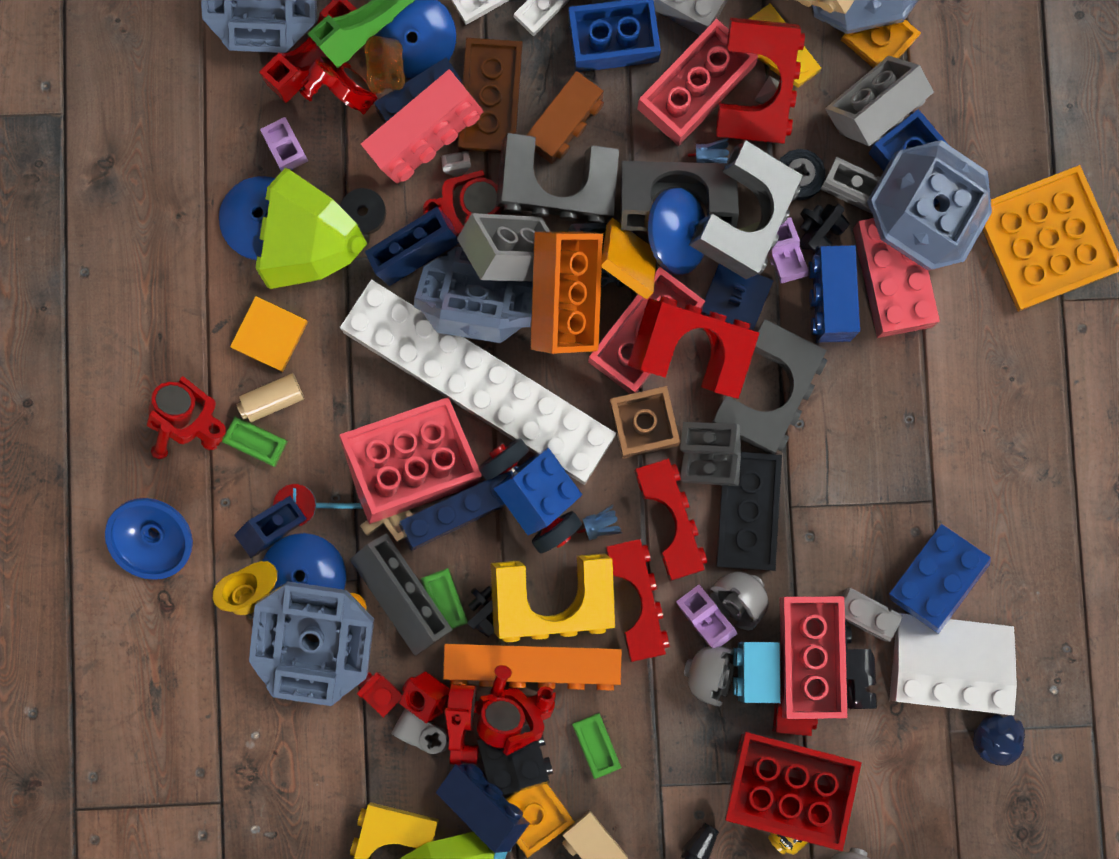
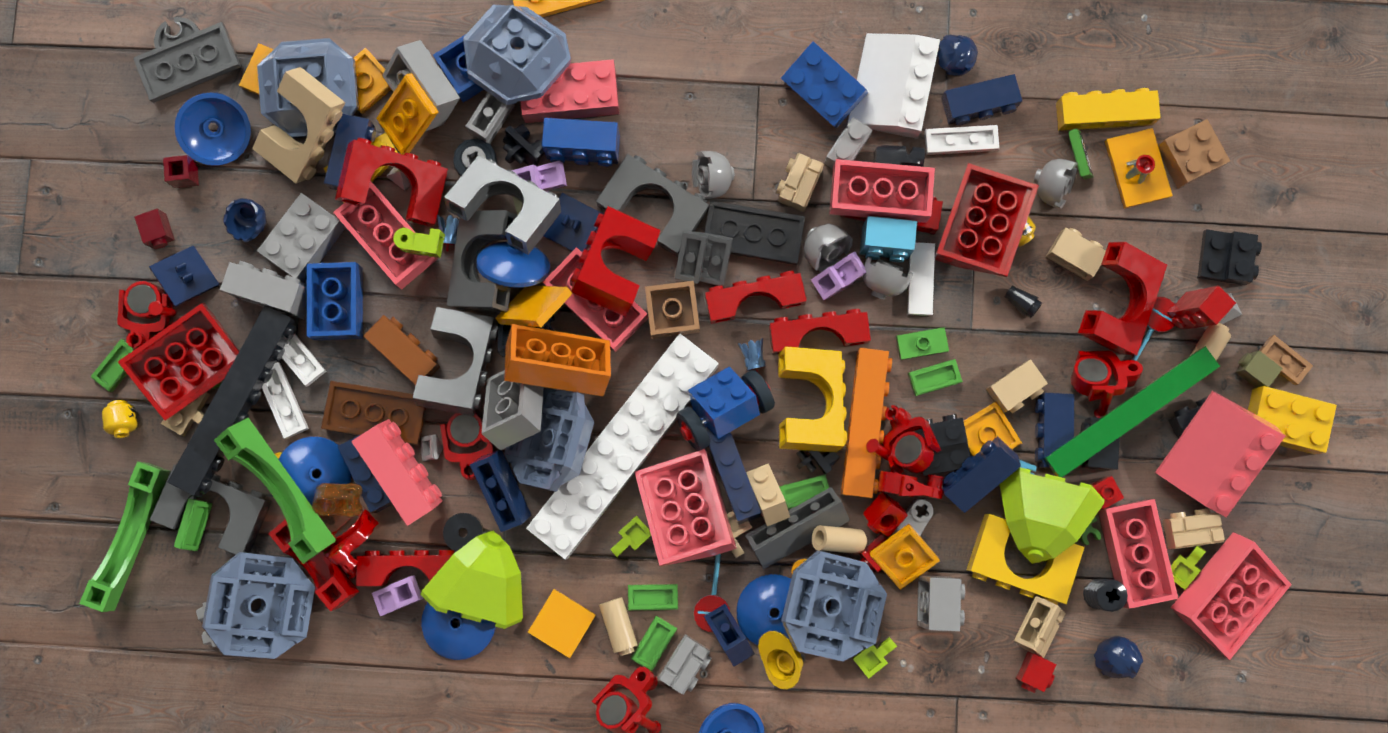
camera: 80 degrees left, 0 degrees up
none -> dark blue brick [324,114,376,190]
none -> red arch [356,550,454,586]
none -> light orange tile [376,73,439,155]
none -> lime leg [393,228,445,258]
none -> lime plate [610,515,651,557]
none -> bright green tile [628,584,678,610]
none -> light grey brick [658,634,712,695]
none -> light grey cylinder [692,151,735,199]
none -> tan brick [746,463,790,526]
none -> tan brick [776,153,824,212]
none -> tan brick [812,525,867,554]
none -> lime plate [853,637,897,679]
none -> light orange tile [869,524,940,590]
none -> bright green plate [896,327,949,360]
none -> white tile [907,242,935,316]
none -> light grey brick [917,575,965,632]
none -> white plate [924,125,999,155]
none -> dark blue brick [941,74,1022,126]

